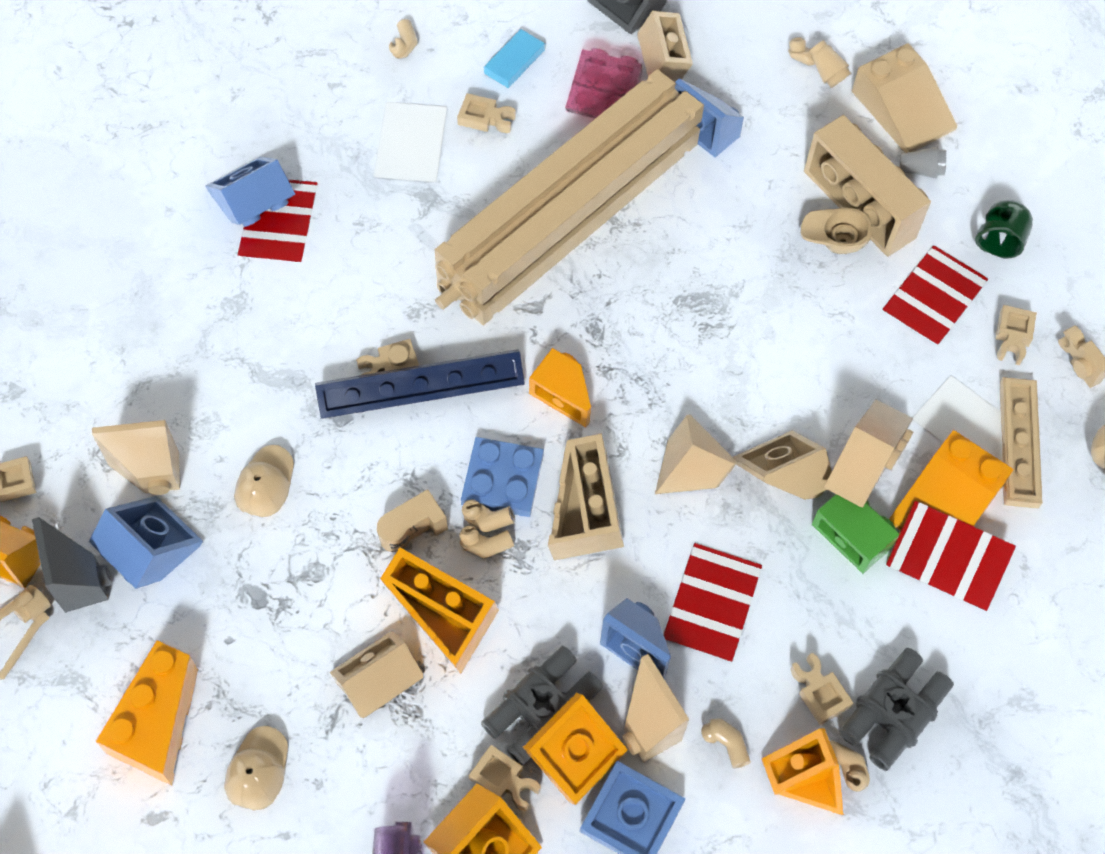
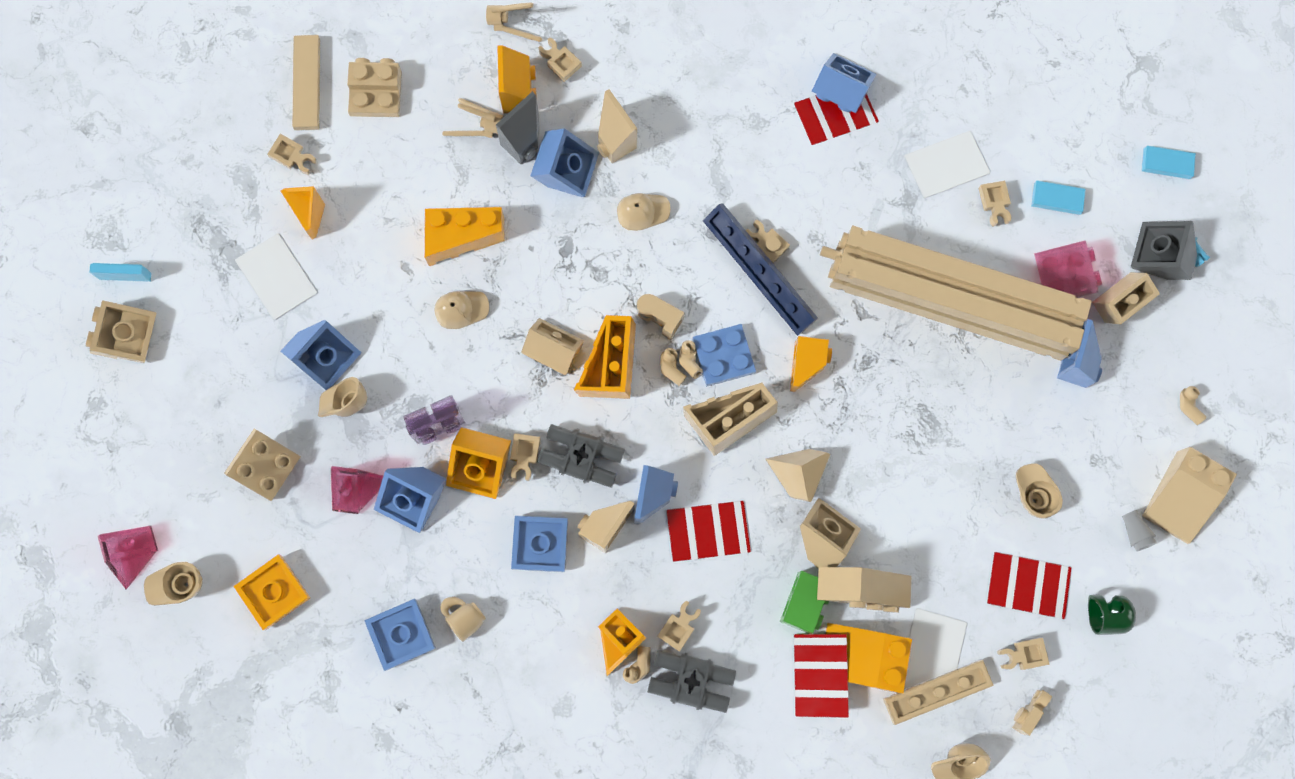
camera: 60 degrees right, 15 degrees up
tan arm [389,19,418,59] -> none
light orange plate [523,693,628,805] -> none
tan arm [701,718,751,768] -> none
tan brick [804,114,931,257] -> none
tan cone [809,40,851,88] -> none

